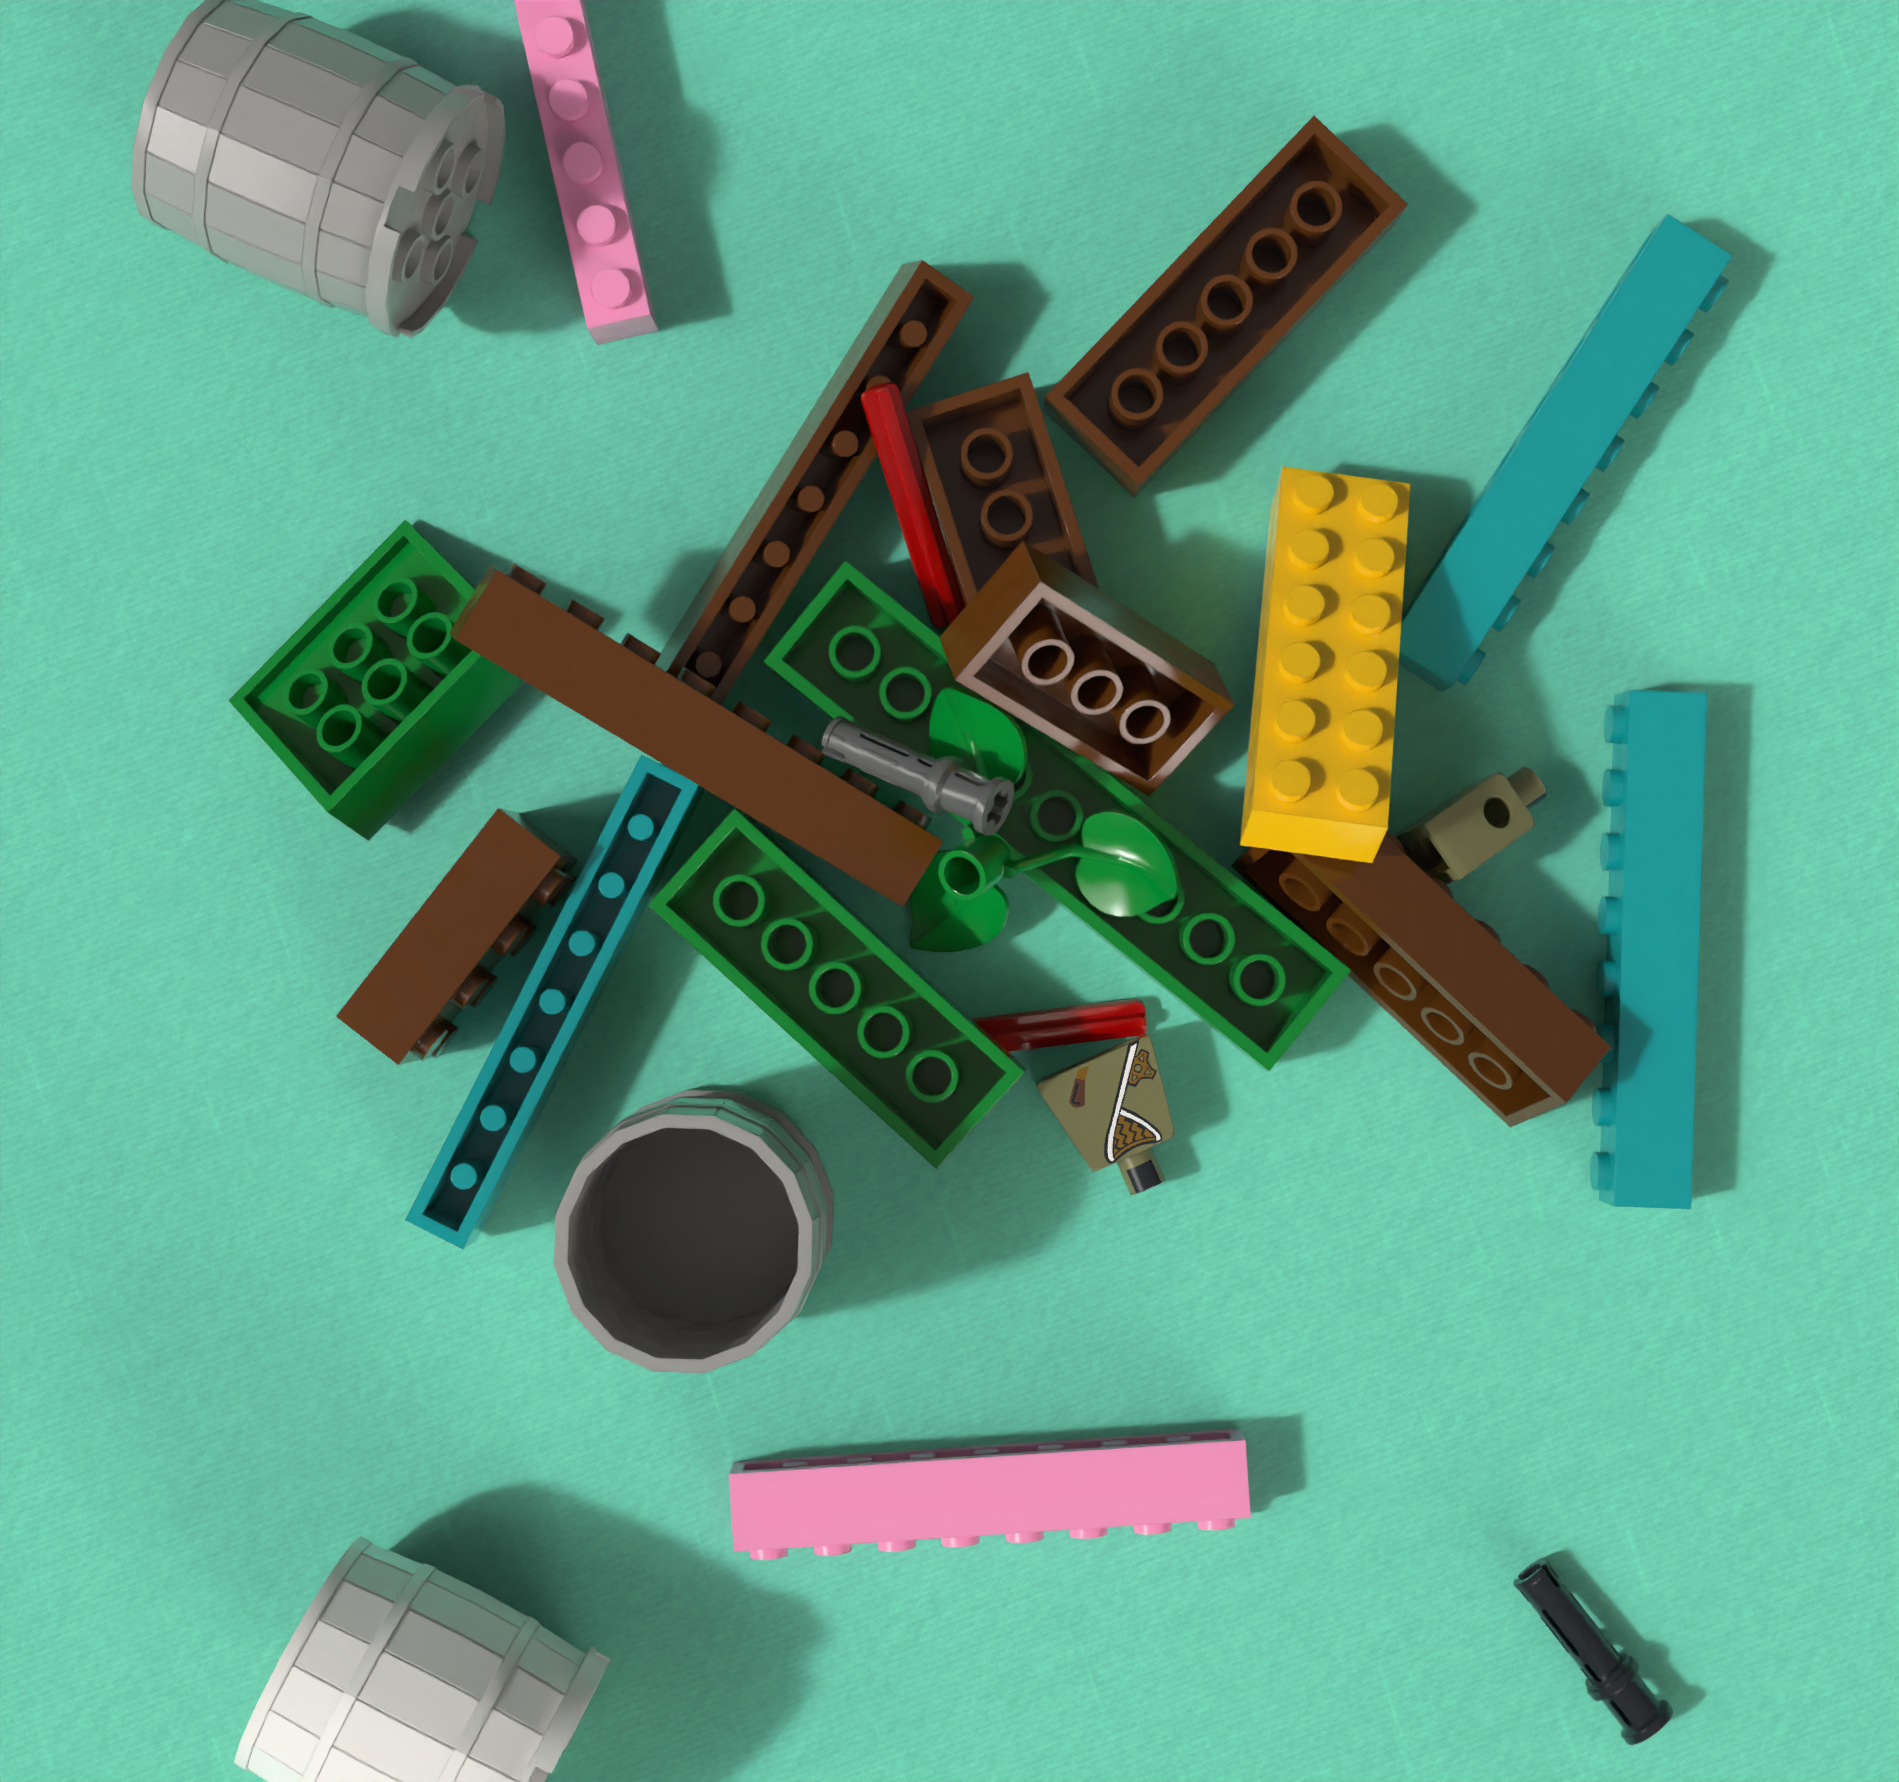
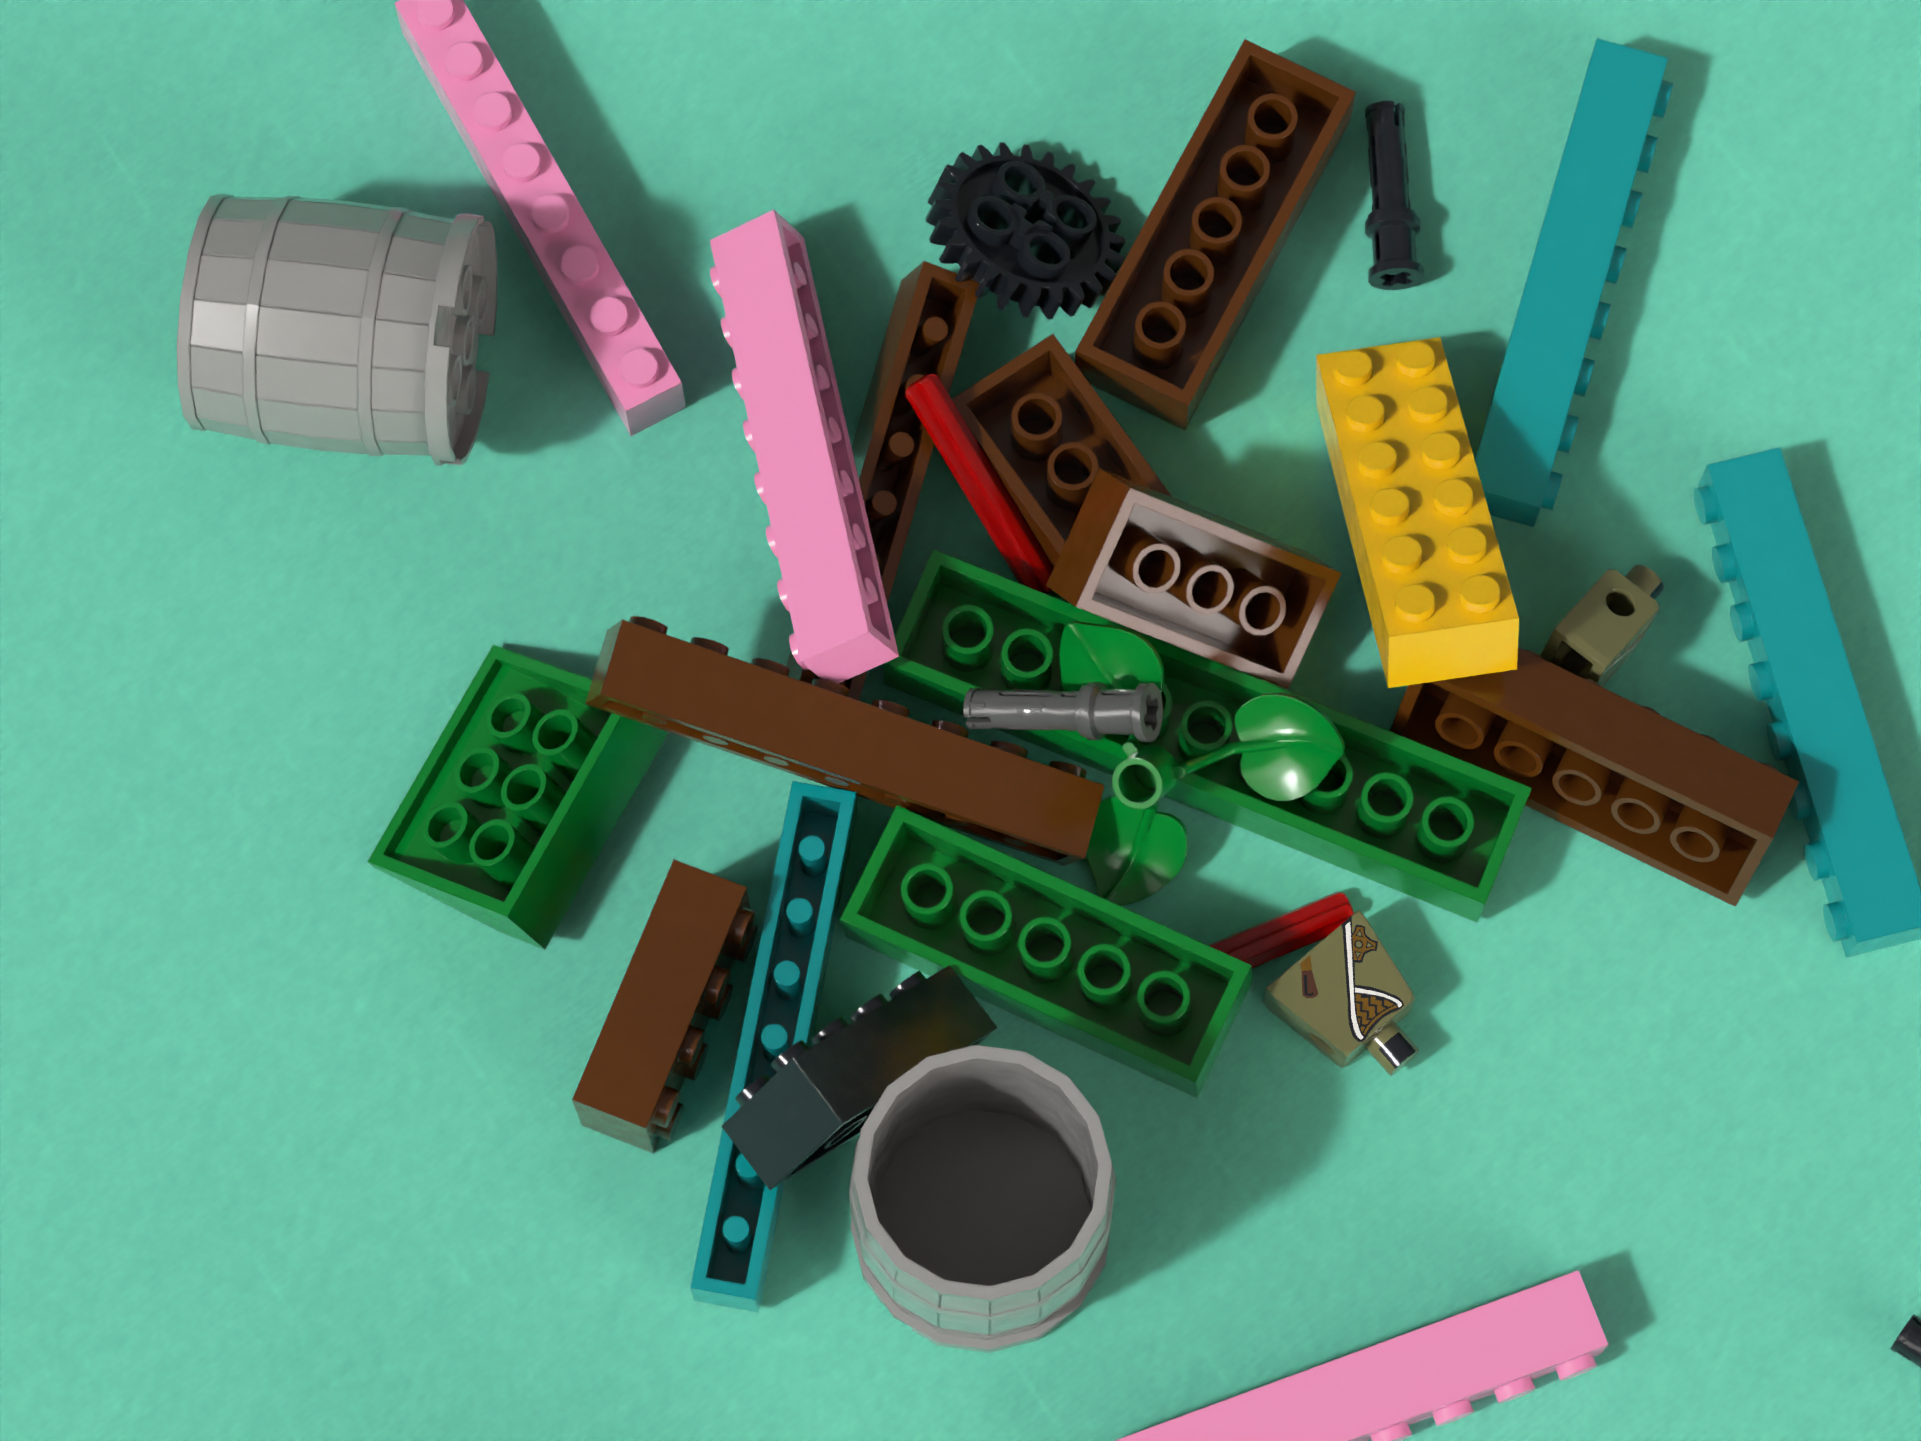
camera: 20 degrees left, 15 degrees down
none -> bright pink brick [710,210,899,684]
none -> black brick [721,965,997,1190]
none -> black gear [925,142,1126,320]
none -> black pin [1365,101,1424,290]

